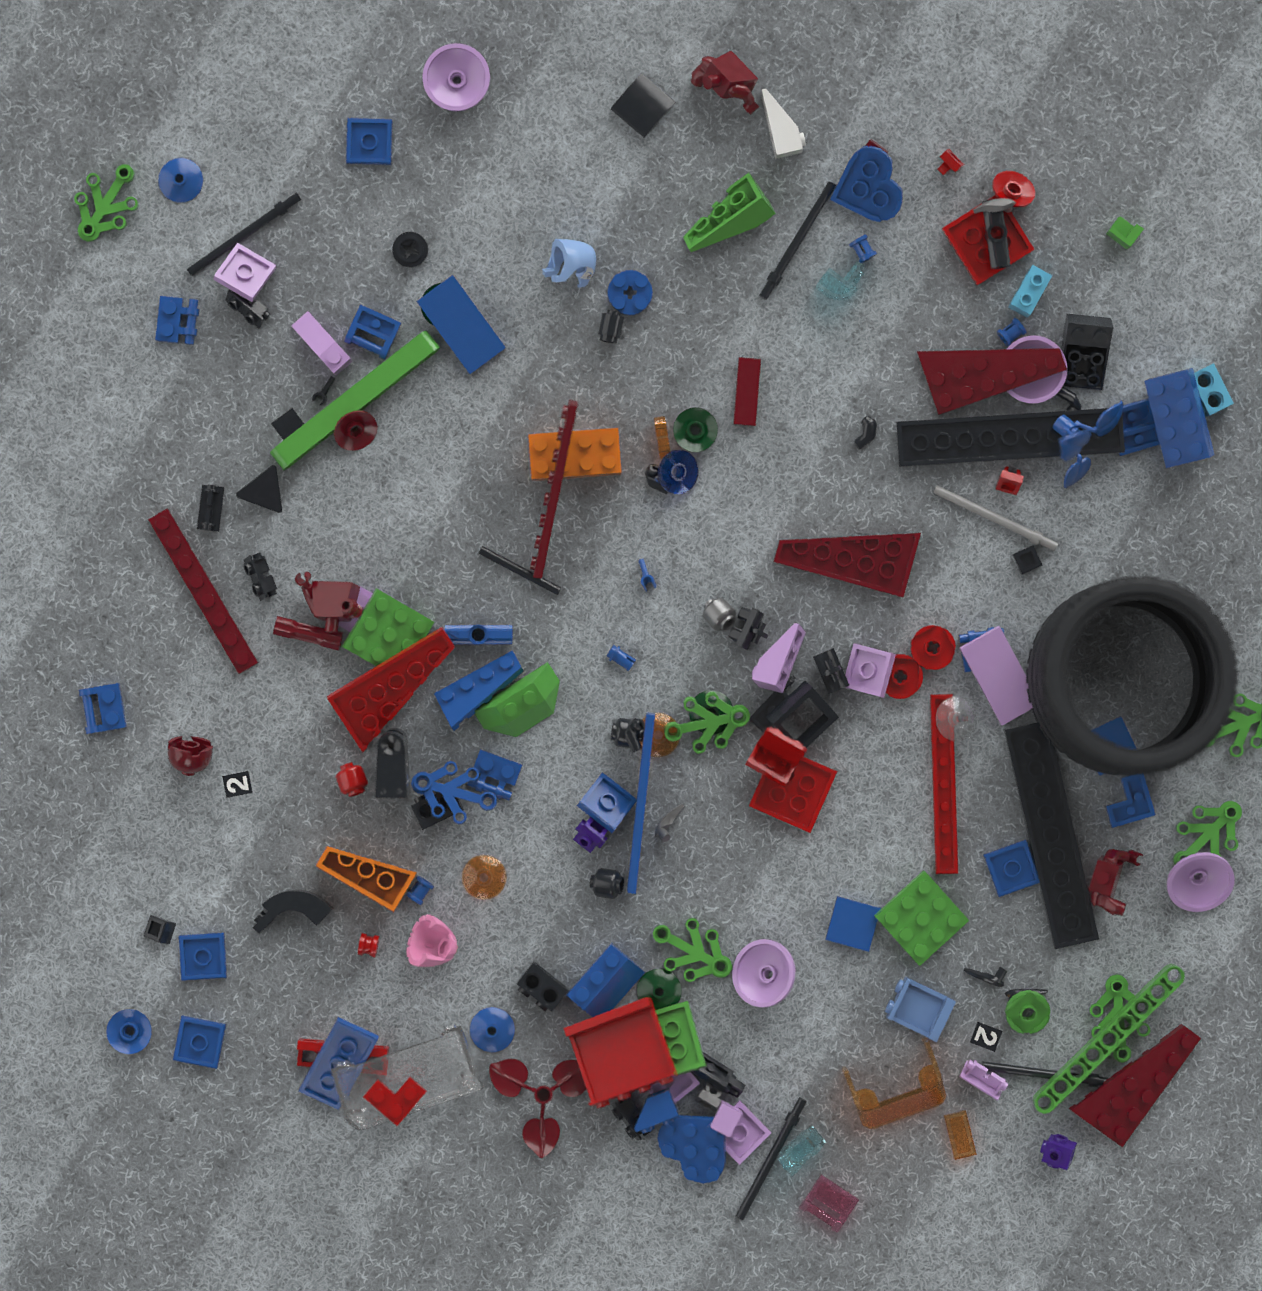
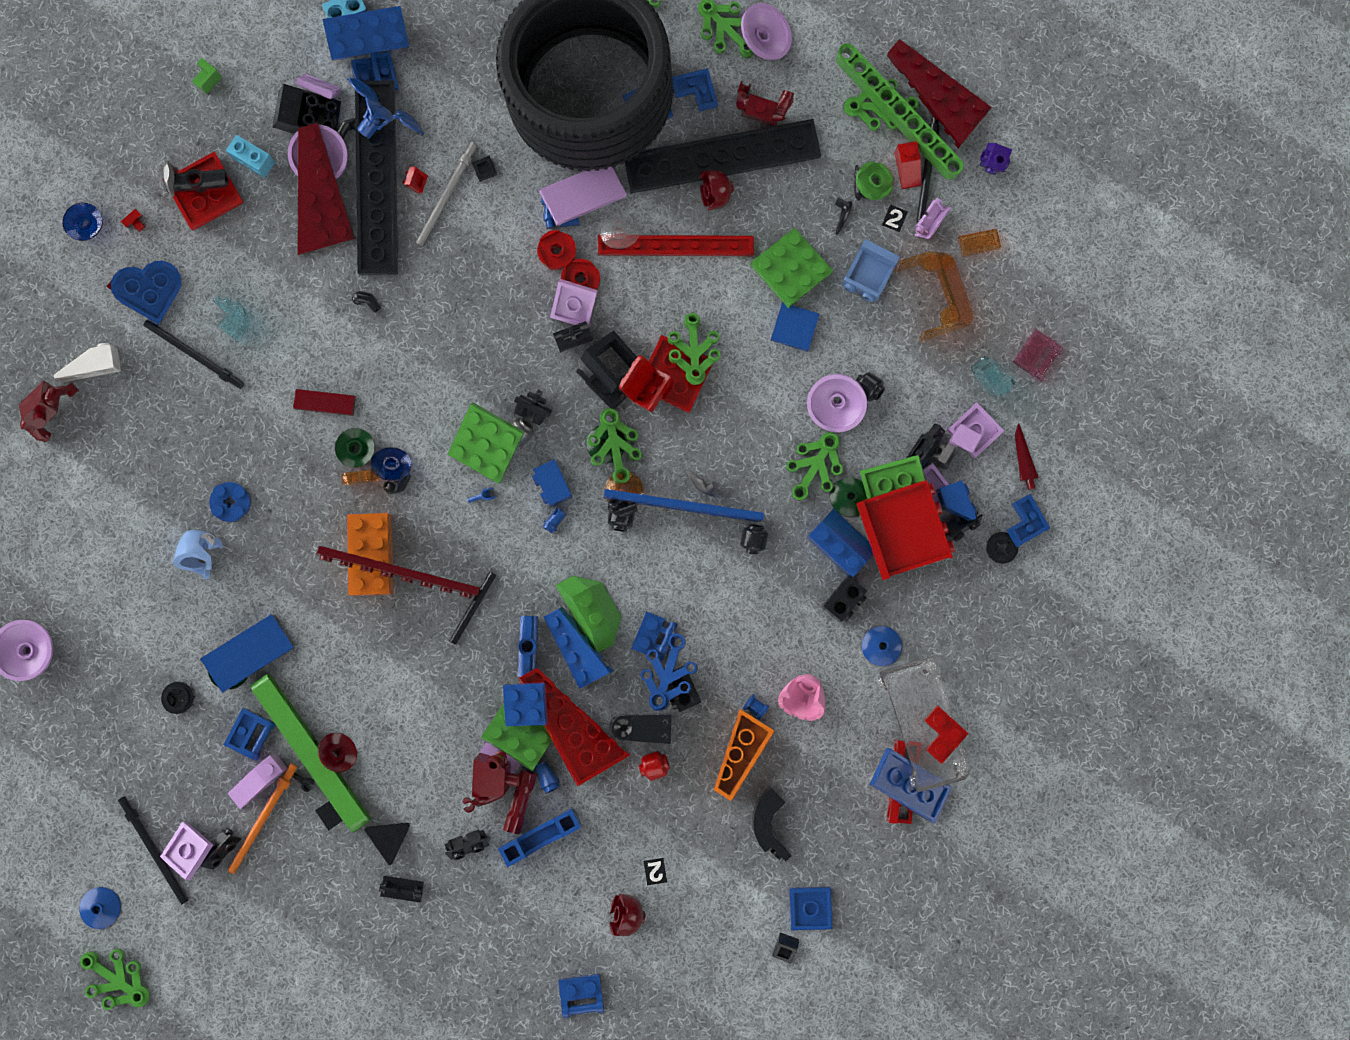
camera: 90 degrees left, 5 degrees down
blue dish [106,1009,152,1054] -> none
dark red plate [148,508,259,674] -> none
blue plate [155,296,200,345] -> none
blue tile [173,1015,226,1069] -> none
blue tile [346,118,393,165] -> none
red wheel [358,933,380,958] -> none
clear orange dish [462,855,507,900] -> none
dark red plant [489,1059,586,1158] -> none
dark purple brick [573,817,608,853] -> none
blue tile [577,772,637,833] -> none
black brick [598,310,624,344] -> none
black slope [611,73,675,138] -> none
blue plate [657,1115,726,1184] -> none
bright green wedge [683,173,776,252] -> none
black bar [736,1097,807,1220] -> none
lavender slope [752,623,806,693] -> none
dark red wing [773,533,921,598] -> none
blue bush [849,234,877,264] -> none
blue tile [983,840,1039,897] -> none
red dish [992,171,1035,207] -> none
blue bush [997,318,1027,347] -> none
none -> clear blue dish [62,202,103,241]
none -> orange bar [227,763,298,874]
none -> lavender tile [296,74,341,99]
none -> bright green plate [447,402,525,484]
none -> blue arch [498,807,582,868]
none -> blue plate [503,682,548,726]
none -> blue brick [532,459,573,507]
none -> blue cone [536,761,560,794]
none -> bright green plant [668,313,721,385]
none -> dark red cylinder [700,170,734,211]
none -> black head [856,372,885,402]
none -> red slope [894,141,921,189]
none -> black gear [986,532,1018,564]
none -> blue plate [1006,493,1050,547]
none -> dark red bar [1015,423,1039,490]

